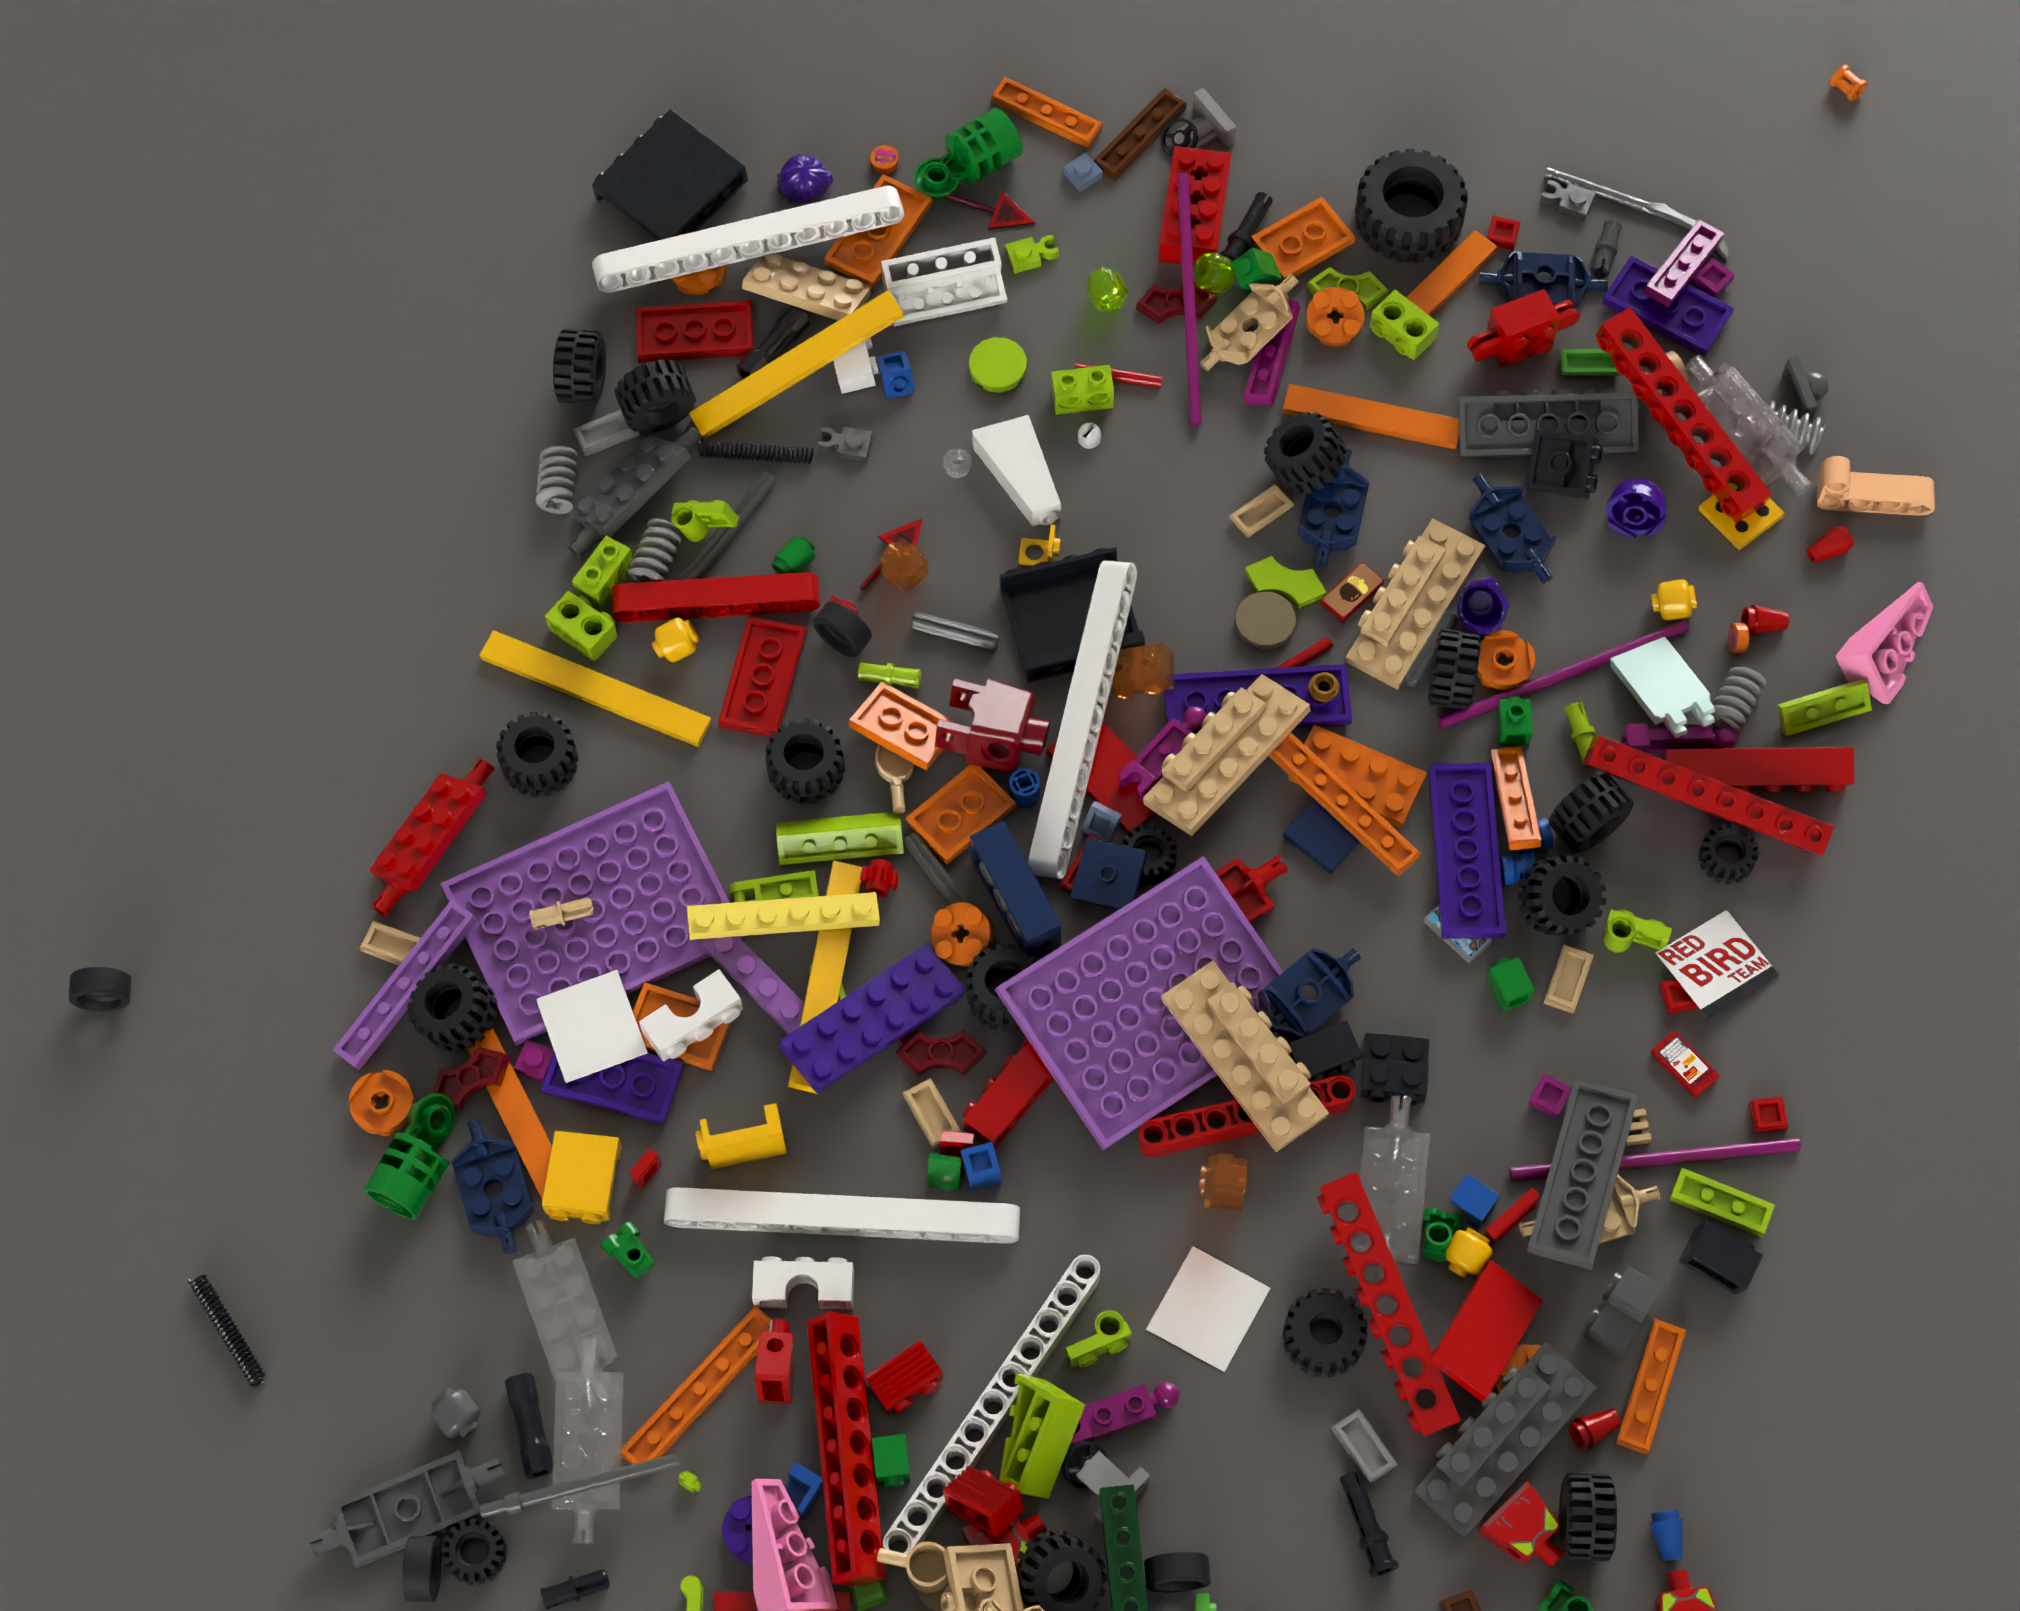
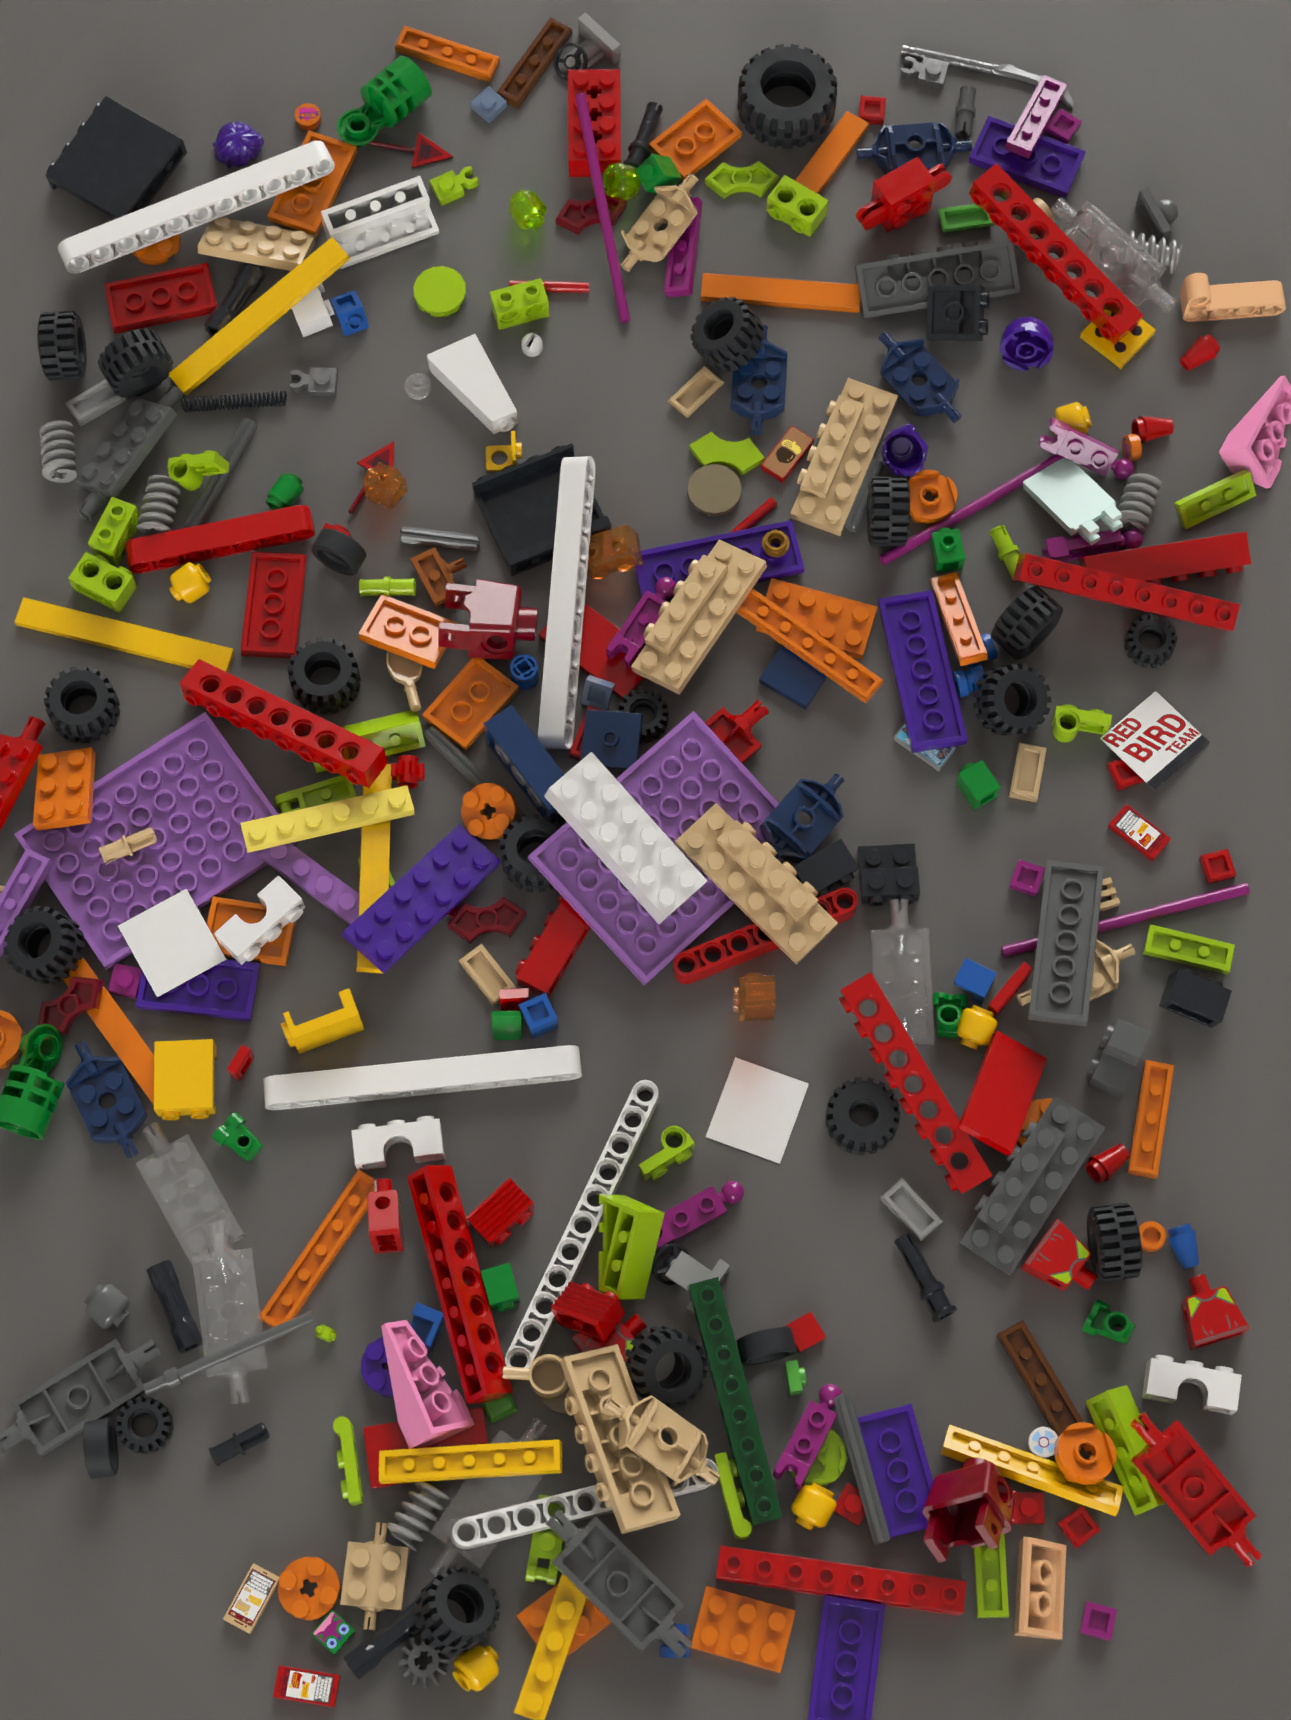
camera: 10 degrees left, 5 degrees up
orange plate [1305,287,1365,347] -> none
none -> orange plate [33,747,96,831]
none -> red brick [180,659,388,788]
none -> dark orange plate [410,547,467,608]
none -> white brick [544,752,707,925]
none -> red tile [785,1312,826,1353]
none -> plate [1039,418,1134,480]
none -> orange tile [1139,1221,1166,1252]

